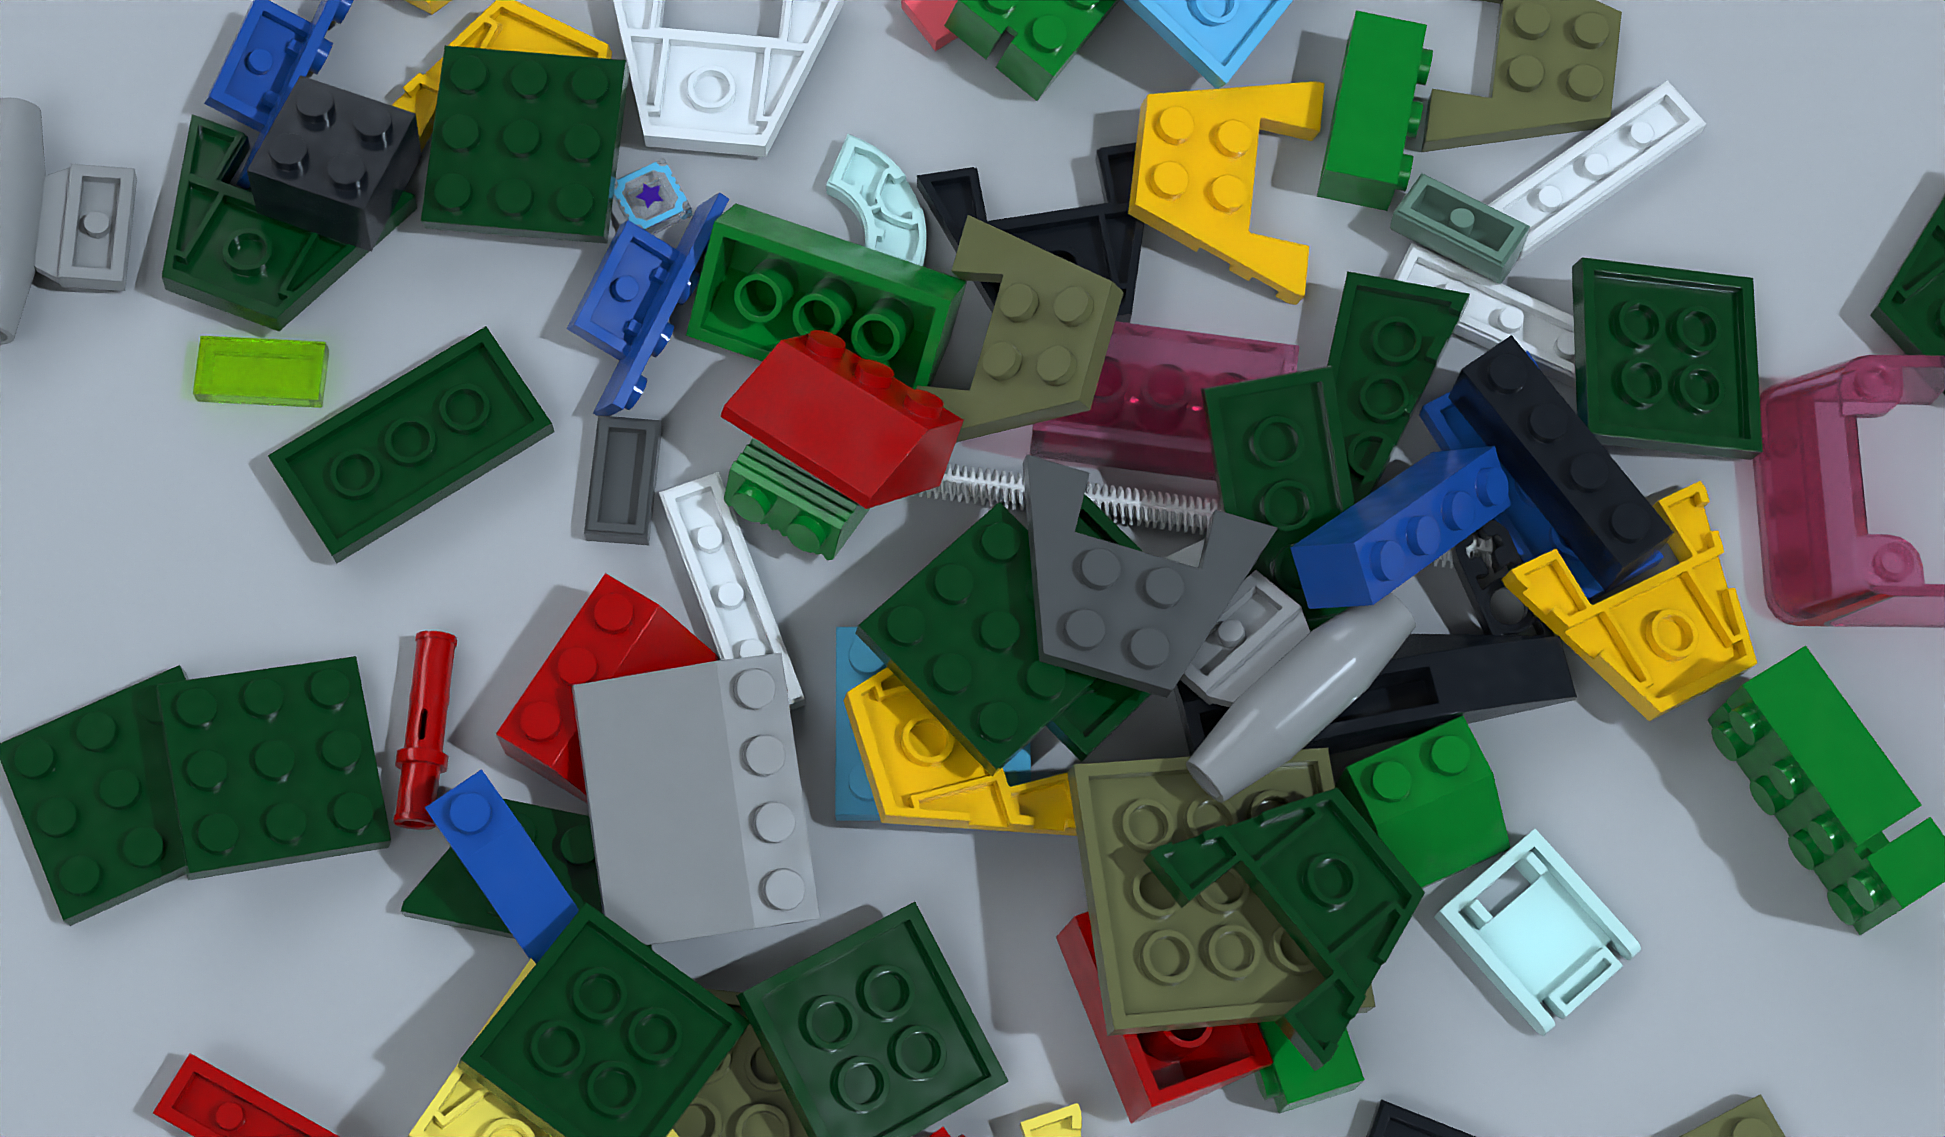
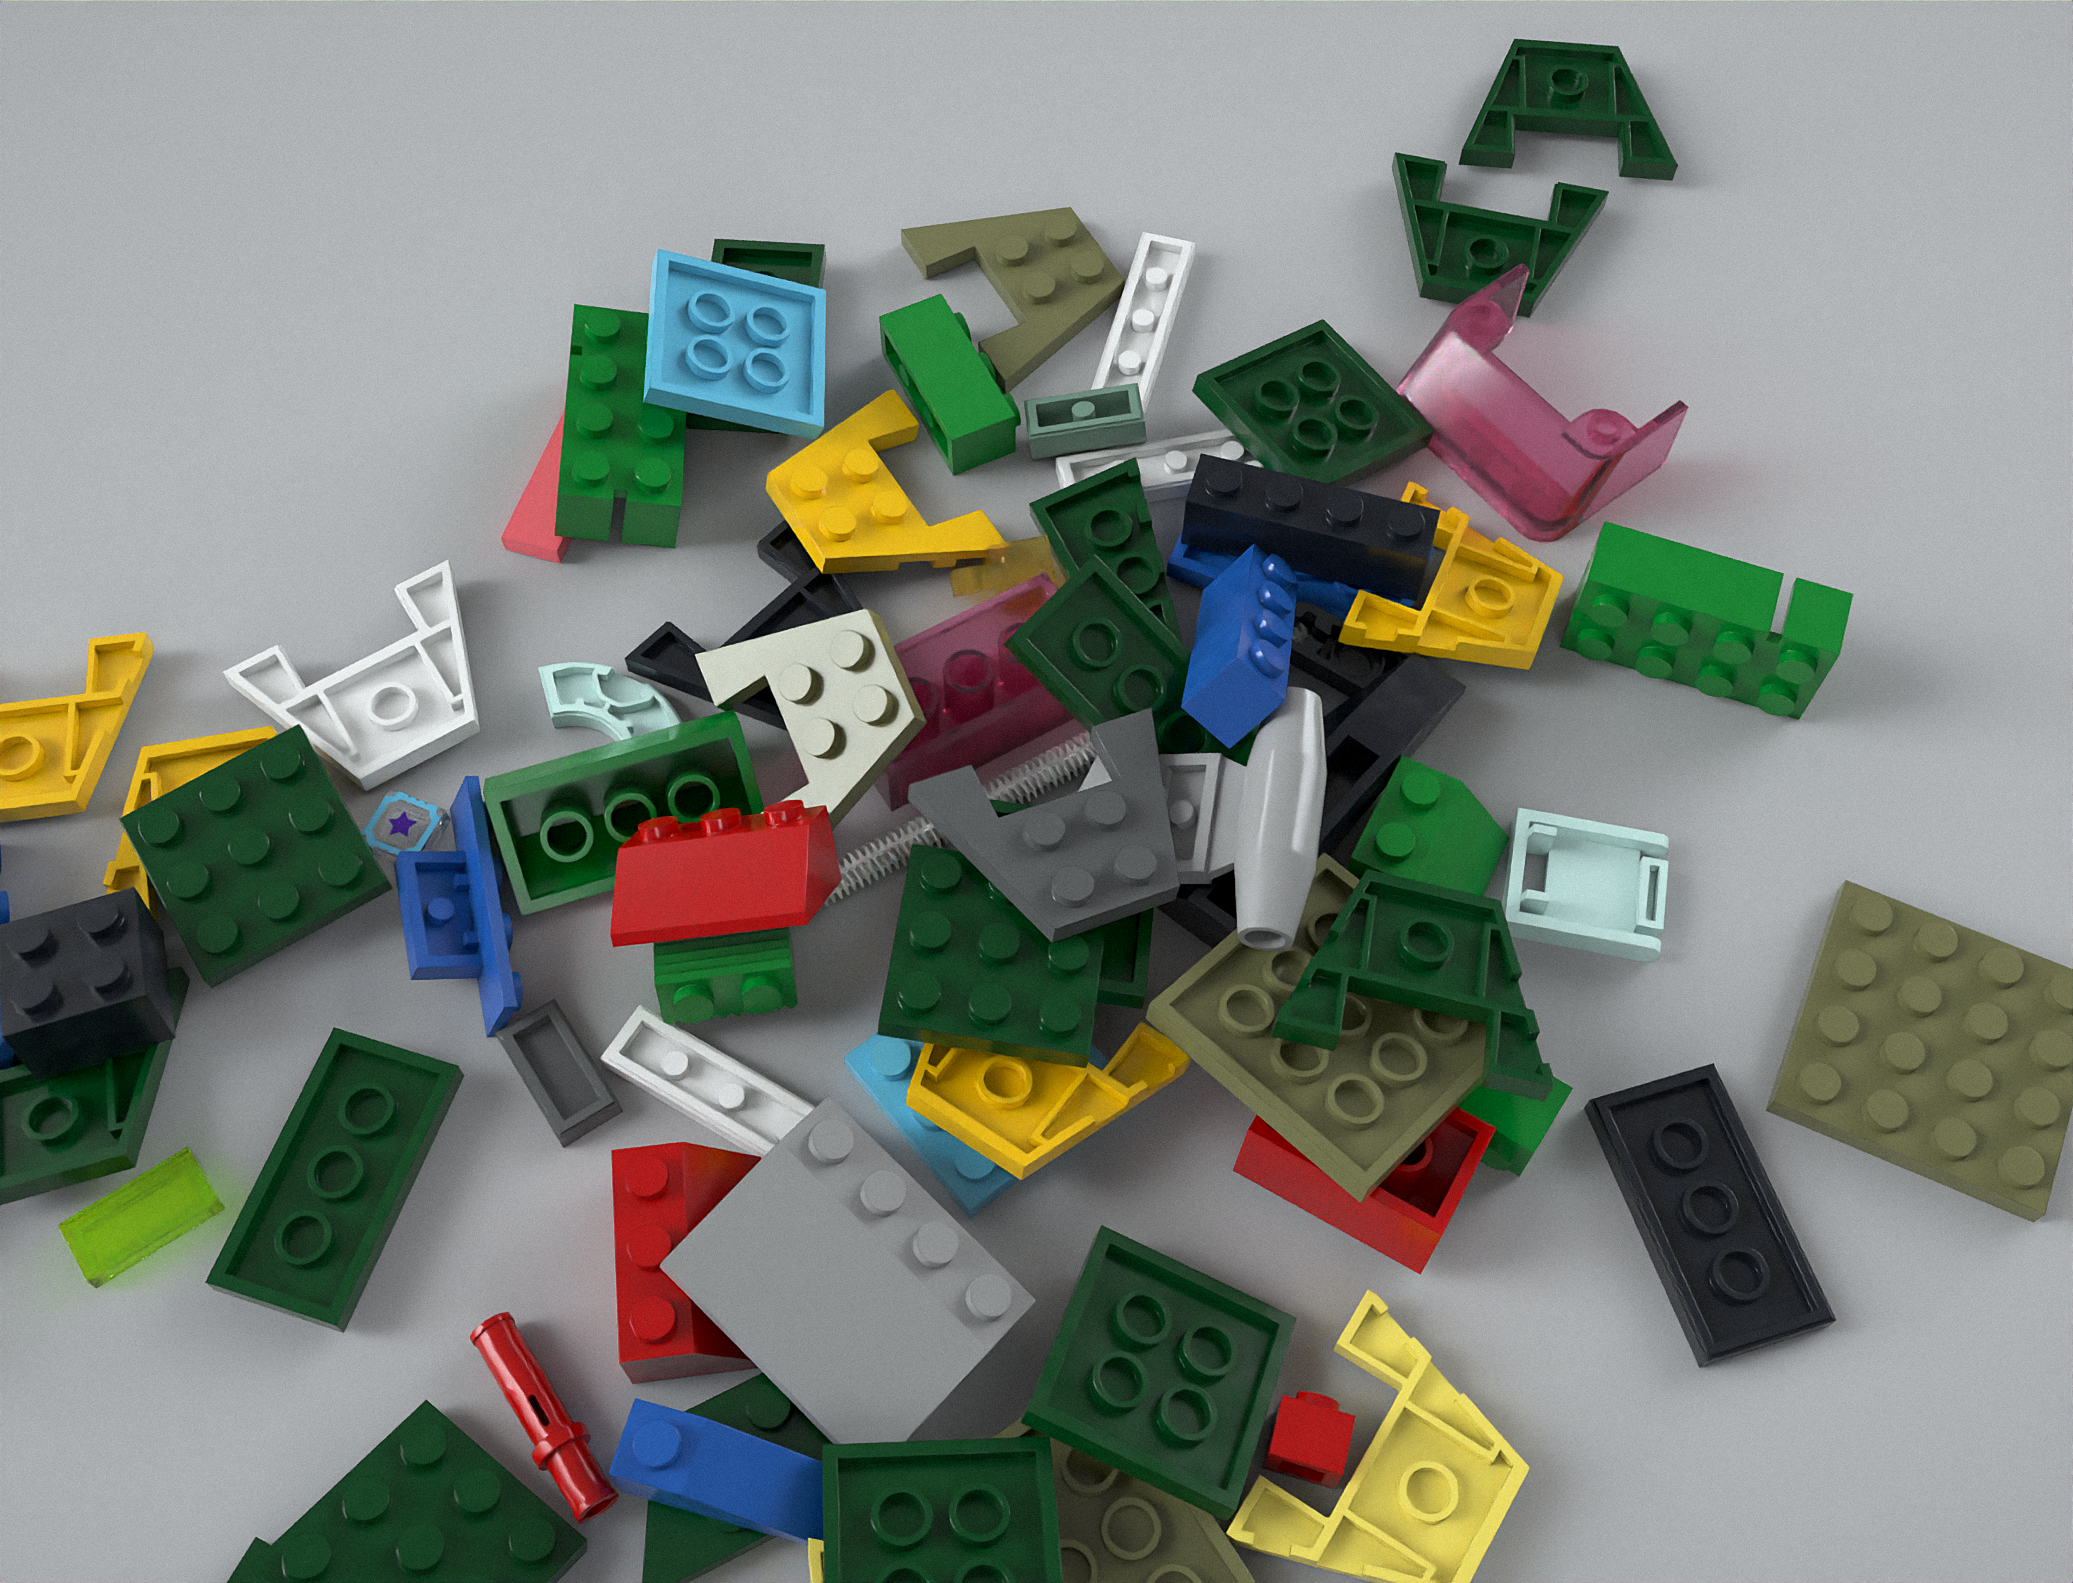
camera: 35 degrees left, 10 degrees down
none -> clear yellow plate [949,535,1058,607]

